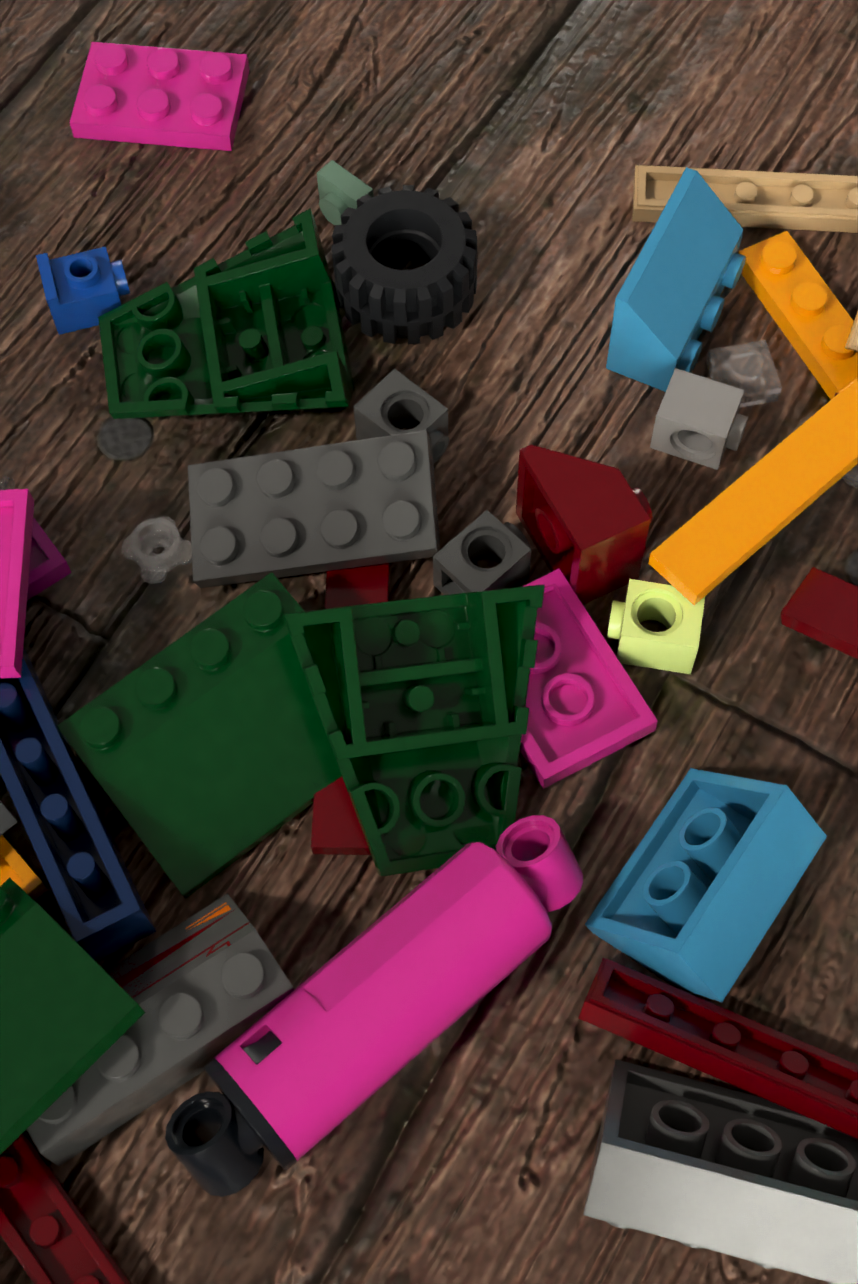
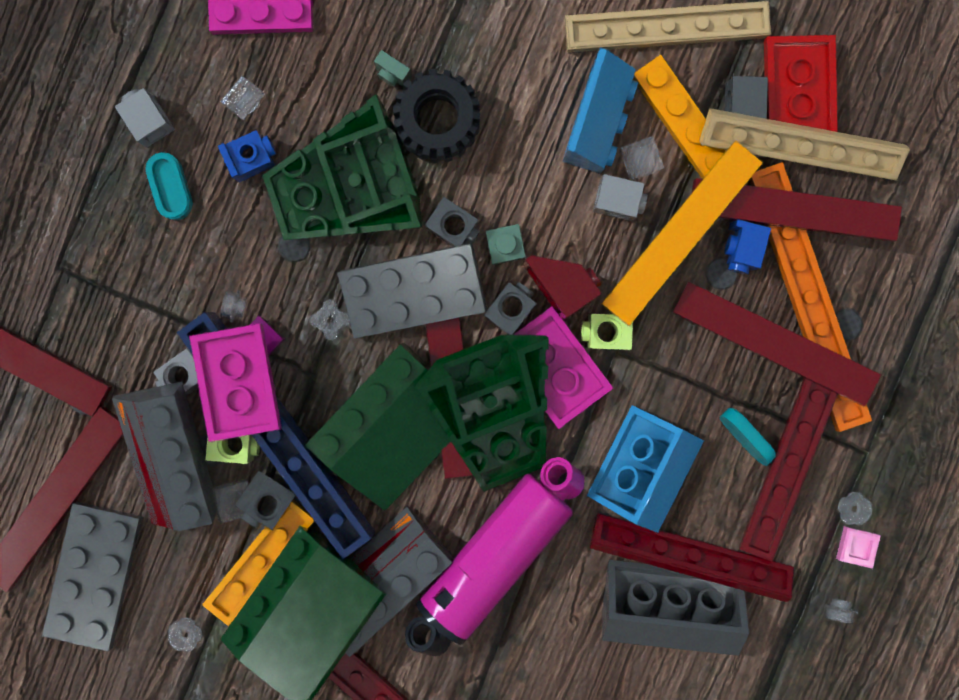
camera: 10 degrees left, 25 degrees up
none -> clear plate [220,76,265,120]
none -> sand green plate [485,224,526,265]

